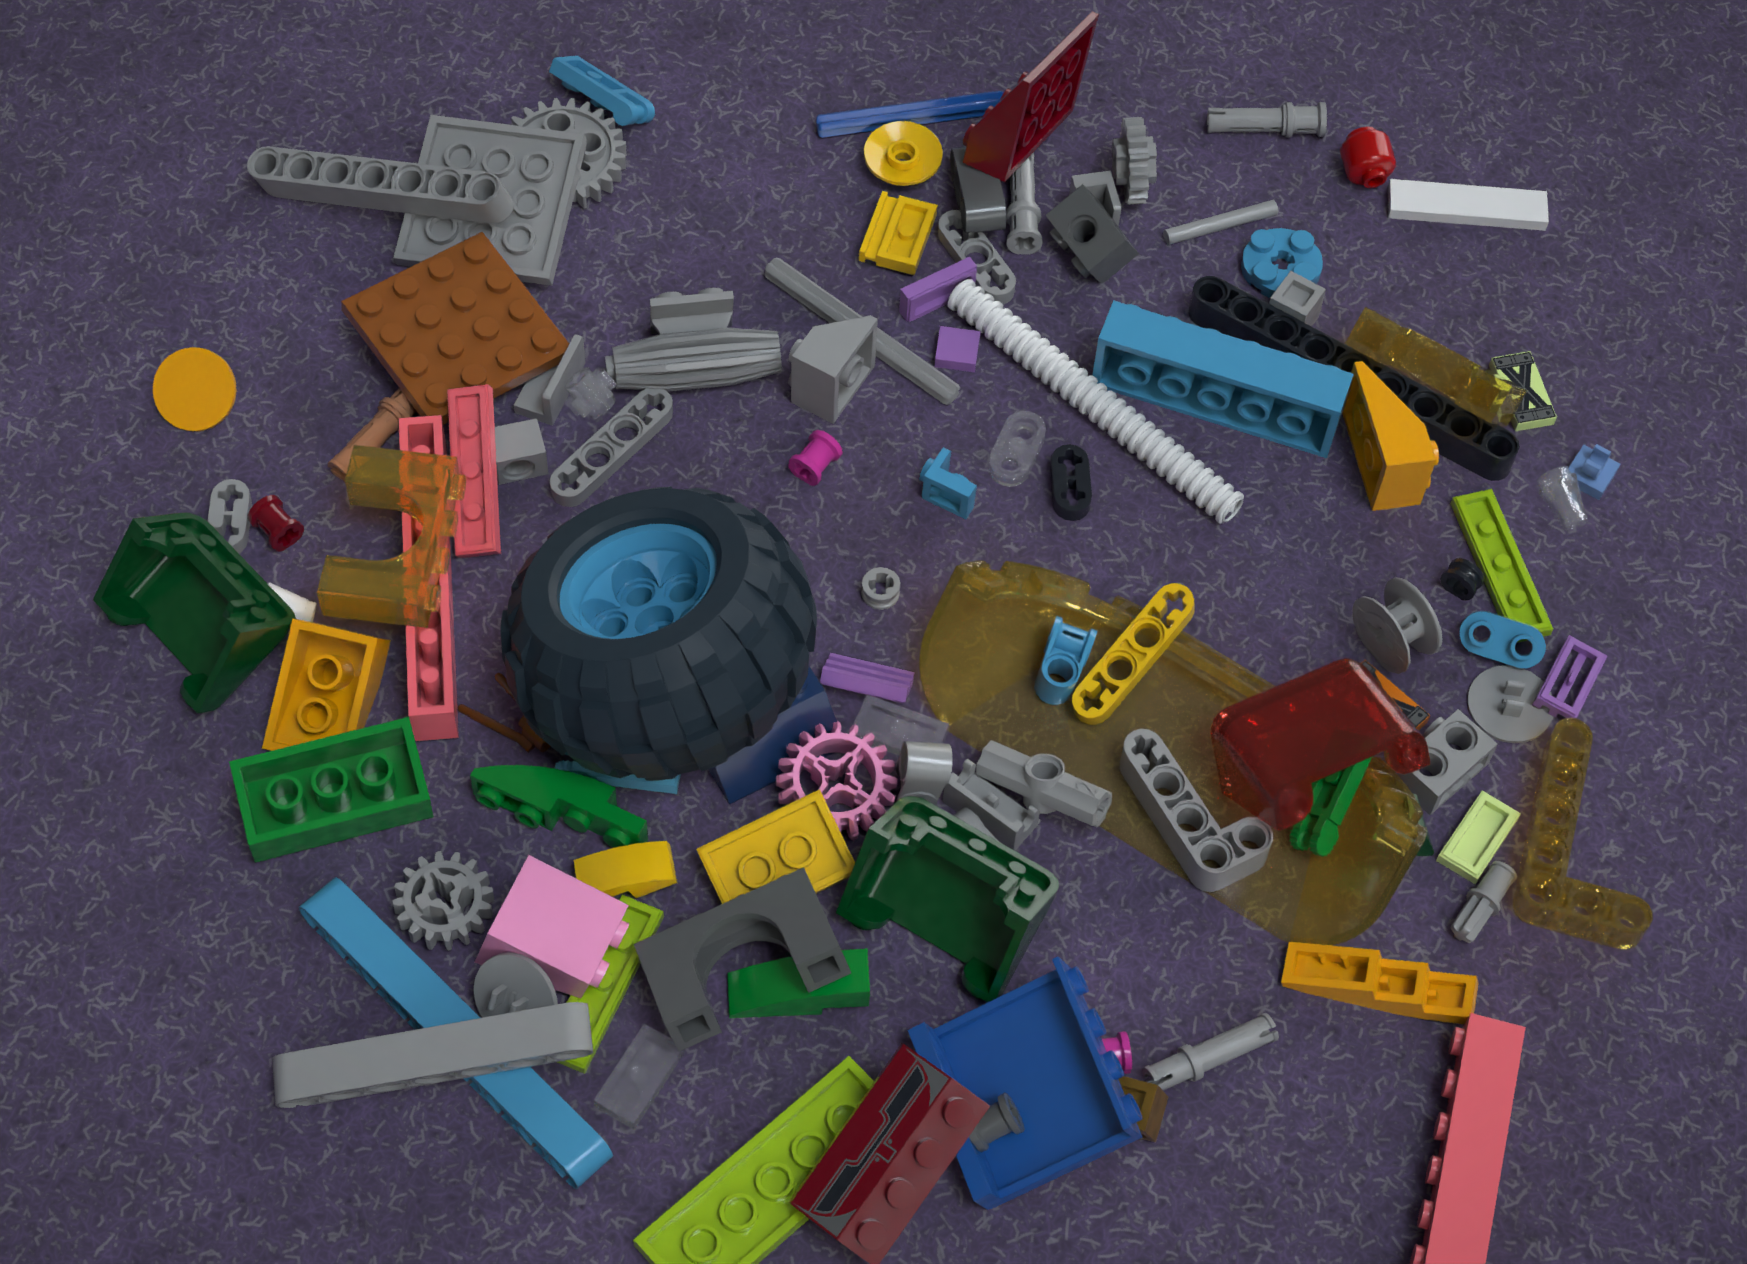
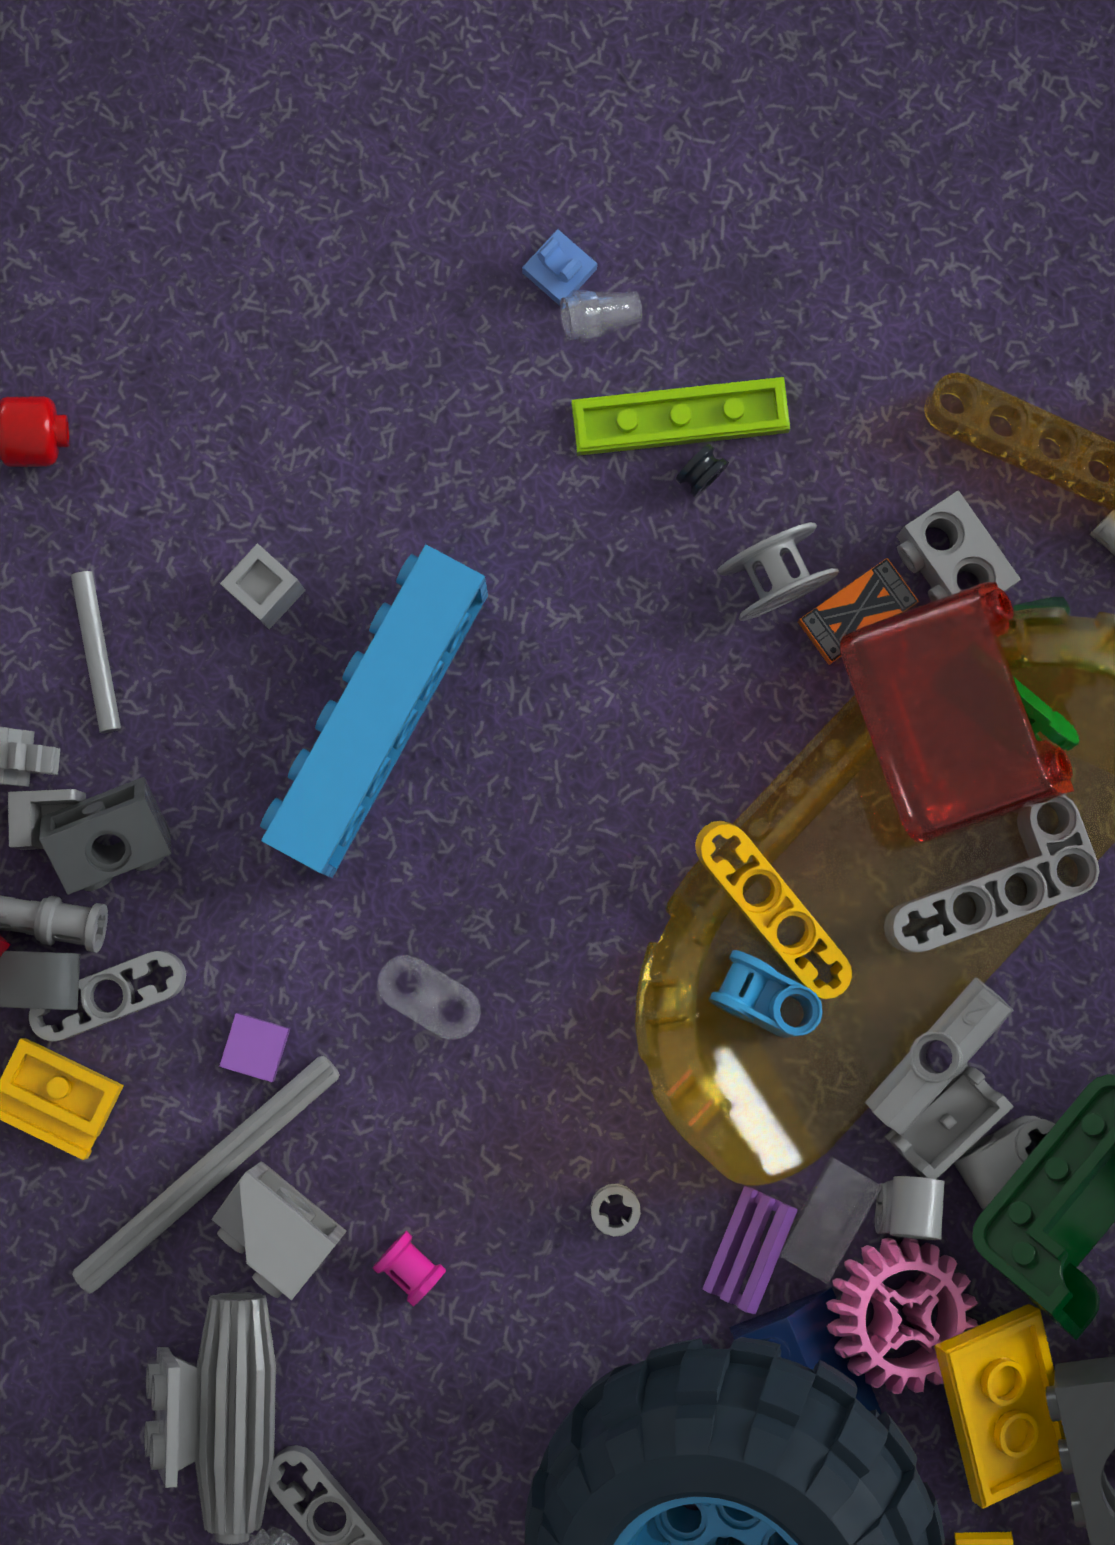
camera: 80 degrees left, 25 degrees up
medium lavender tile [899,256,977,322] -> none
dark azure bracket [919,447,977,519] -> none
white piece [948,279,1244,524] -> none
black beam [1050,444,1092,521] -> none
black beam [1188,276,1520,481] -> none
dark azure plate [1241,228,1323,298] -> none
light orange slope [1342,361,1439,511] -> none
clear yellow arch [1345,307,1528,427] -> none
white tile [1388,179,1549,231] -> none
yellowish green tile [1436,790,1521,884] -> none
dark azure plate [1460,611,1546,668] -> none
light grey piece [1467,665,1553,743] -> none
tile [1489,351,1557,431] -> none
medium lavender tile [1532,635,1607,726] -> none

